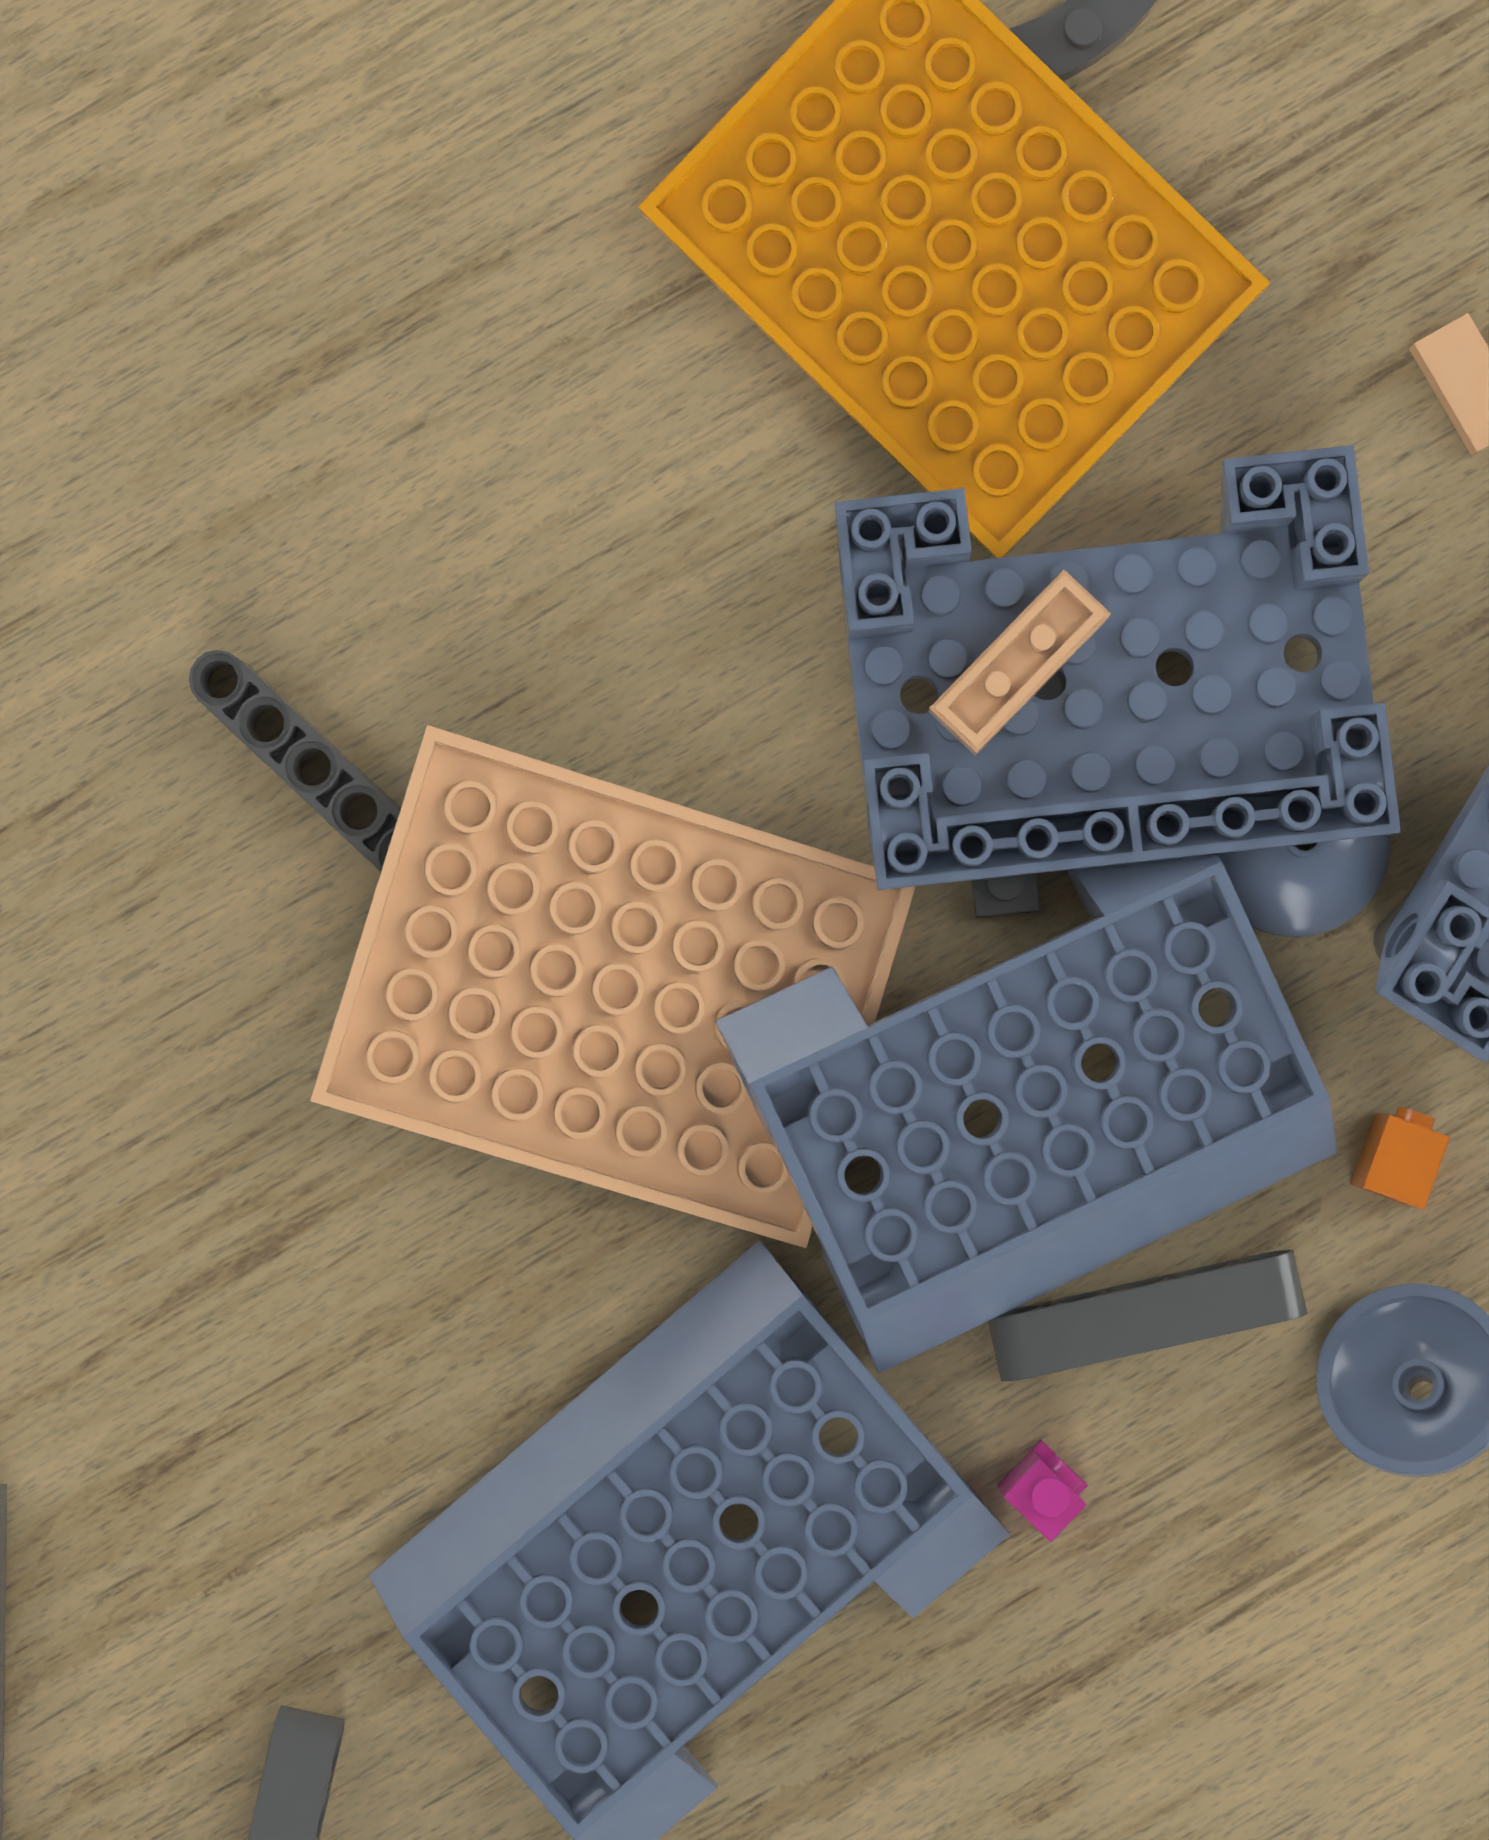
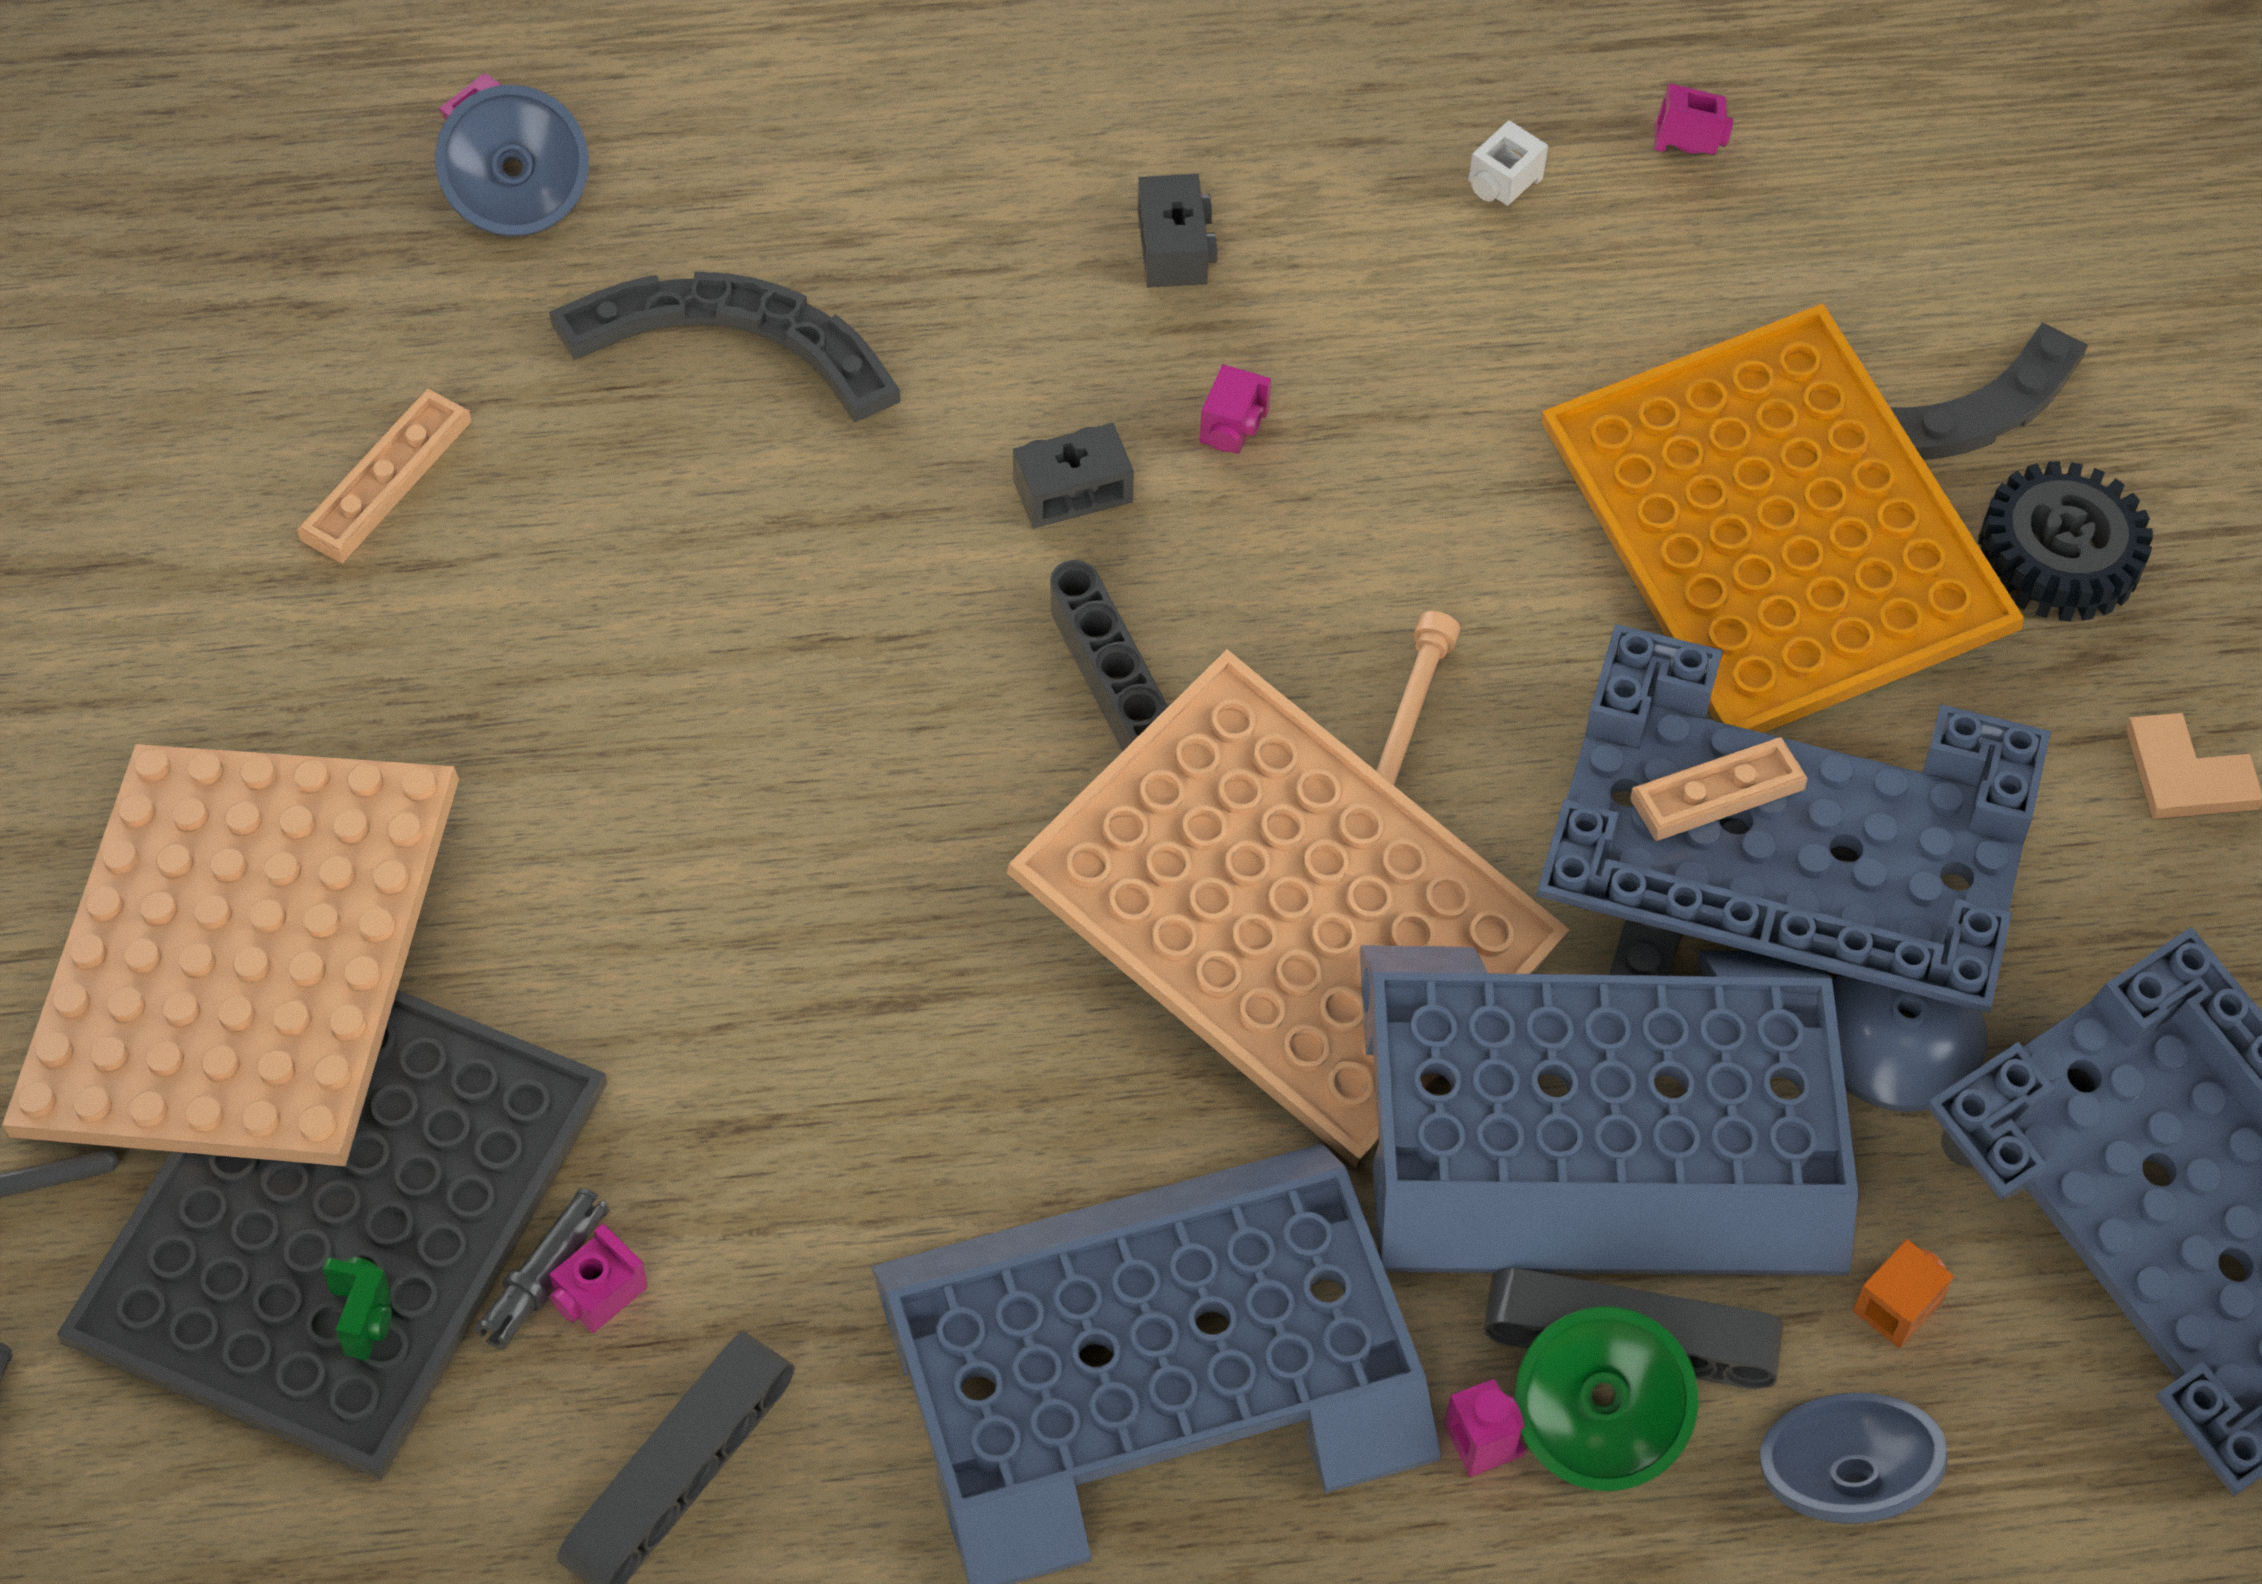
camera: 25 degrees right, 30 degrees down
none -> dark grey pin [474,1188,610,1350]
none -> dark pink brick [550,1223,648,1334]
none -> dark grey brick [1013,423,1134,529]
none -> dark grey brick [1137,174,1217,288]
none -> dark pink brick [1200,364,1272,454]
none -> light nougat piece [1376,611,1461,785]
none -> green dish [1514,1306,1699,1491]
none -> wheel [1978,461,2153,621]

